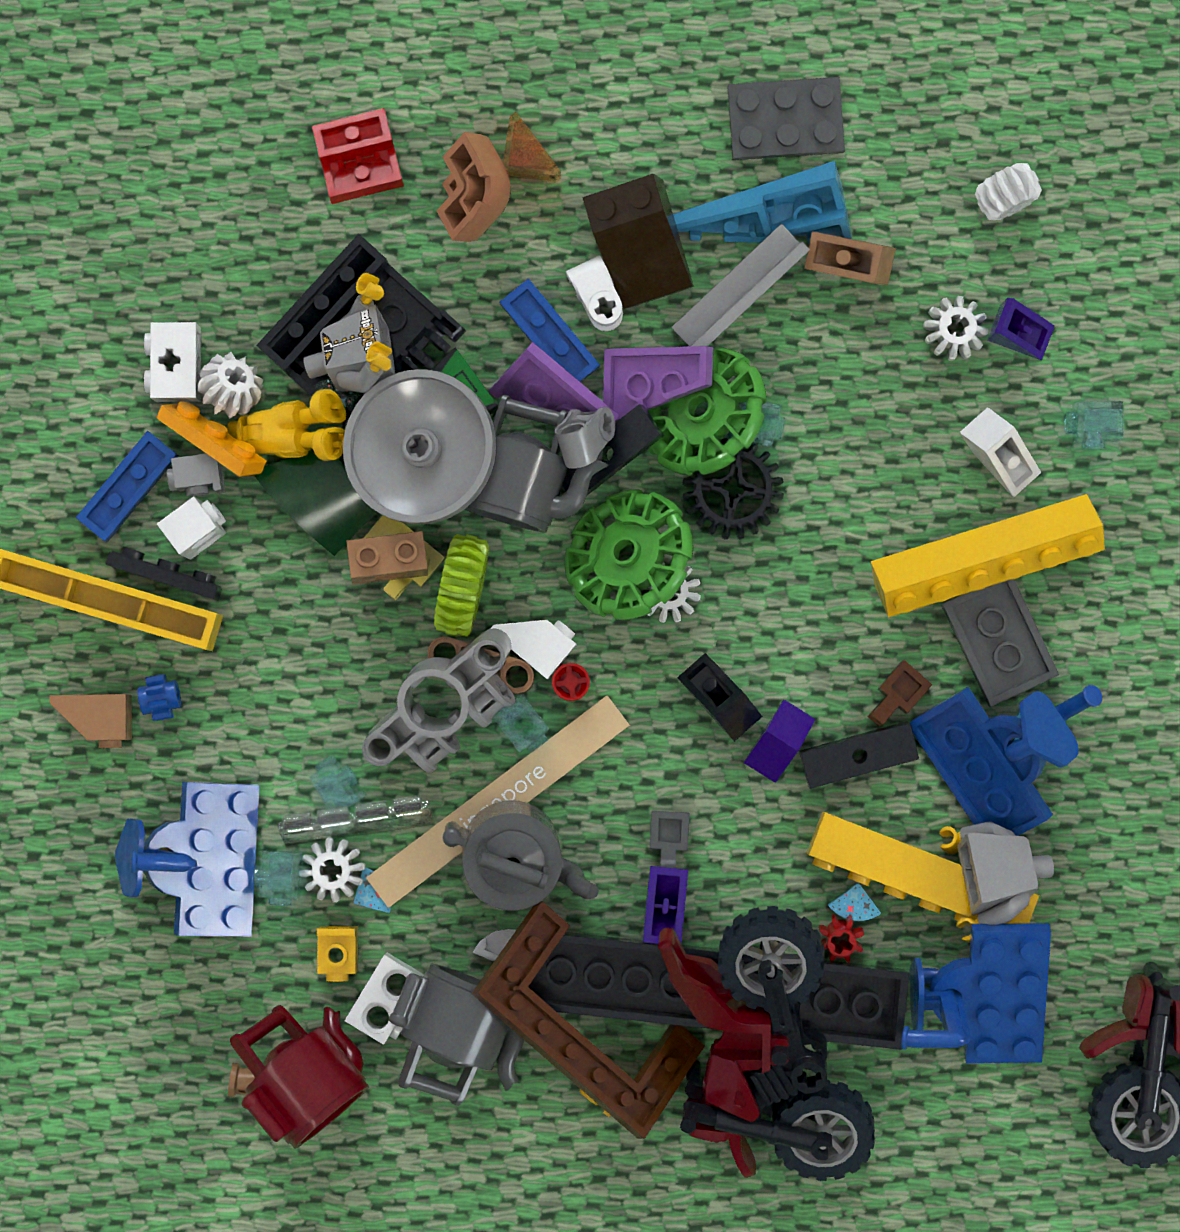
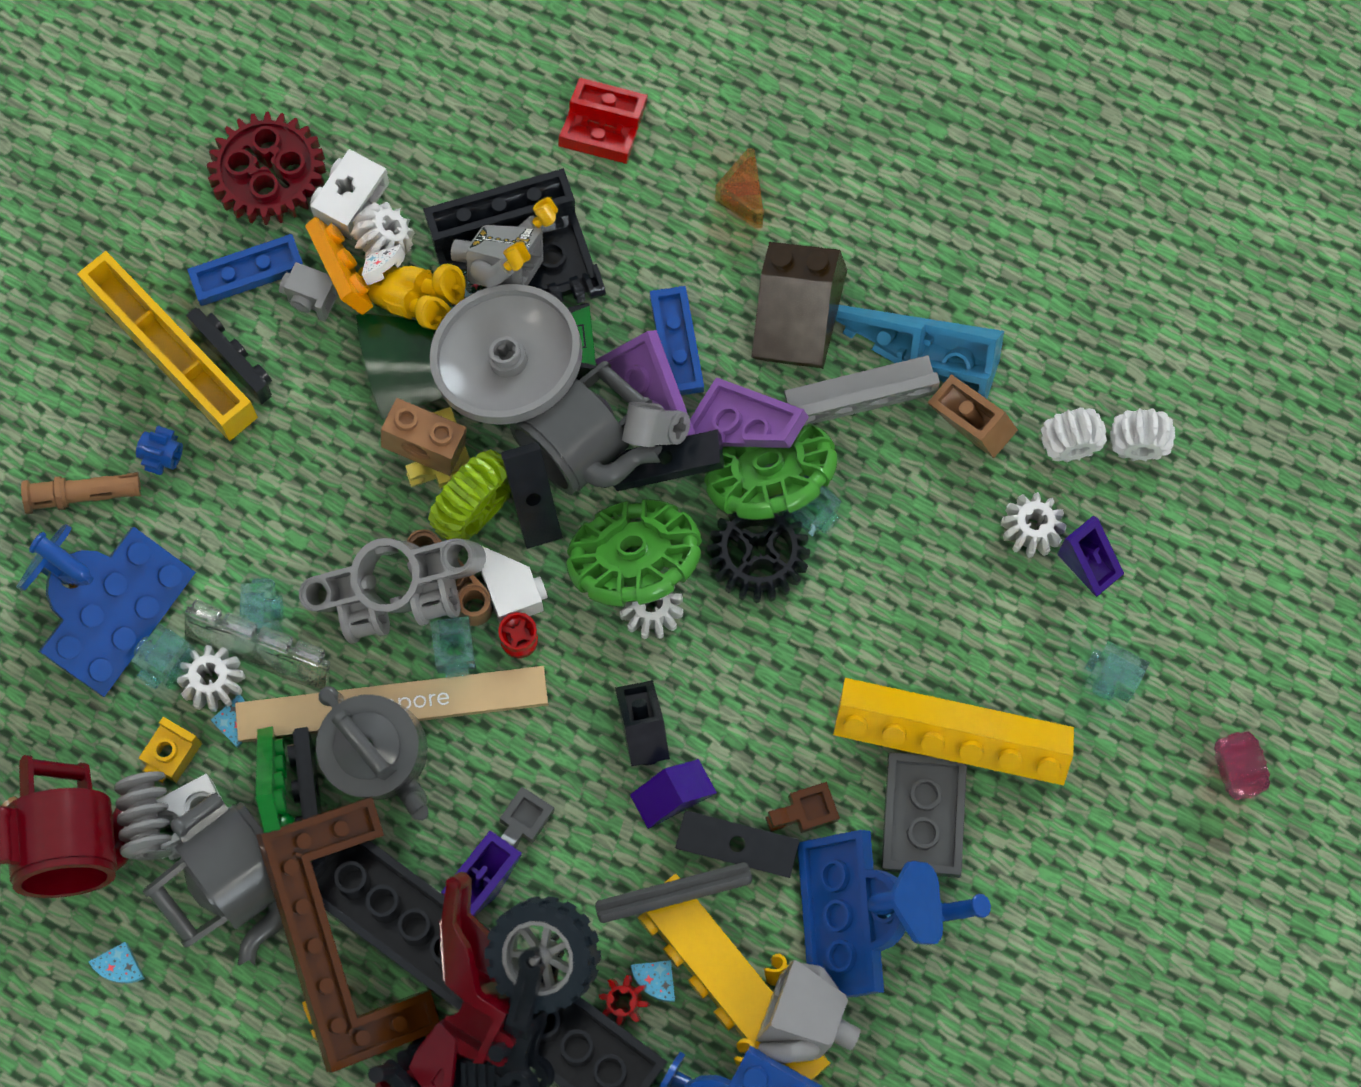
camera: 25 degrees right, 15 degrees down
medium nougat slope [49,694,132,748] -> none
white brick [157,496,226,560] -> none
nougat brick [437,132,511,242] -> none
white piece [566,255,623,331] -> none
dark grey plate [727,77,845,160] -> none
white slope [960,407,1041,497] -> none
none -> medium nougat pin [21,472,141,514]
none -> medium azure tile [89,942,145,983]
none -> light grey piece [114,771,173,860]
none -> dark red gear [207,112,327,225]
none -> green plate [255,726,295,833]
none -> black tile [287,727,322,822]
none -> white tile [362,245,405,285]
none -> black tile [500,442,563,549]
none -> dark grey axle [595,862,752,923]
none -> white gear [1041,407,1107,463]

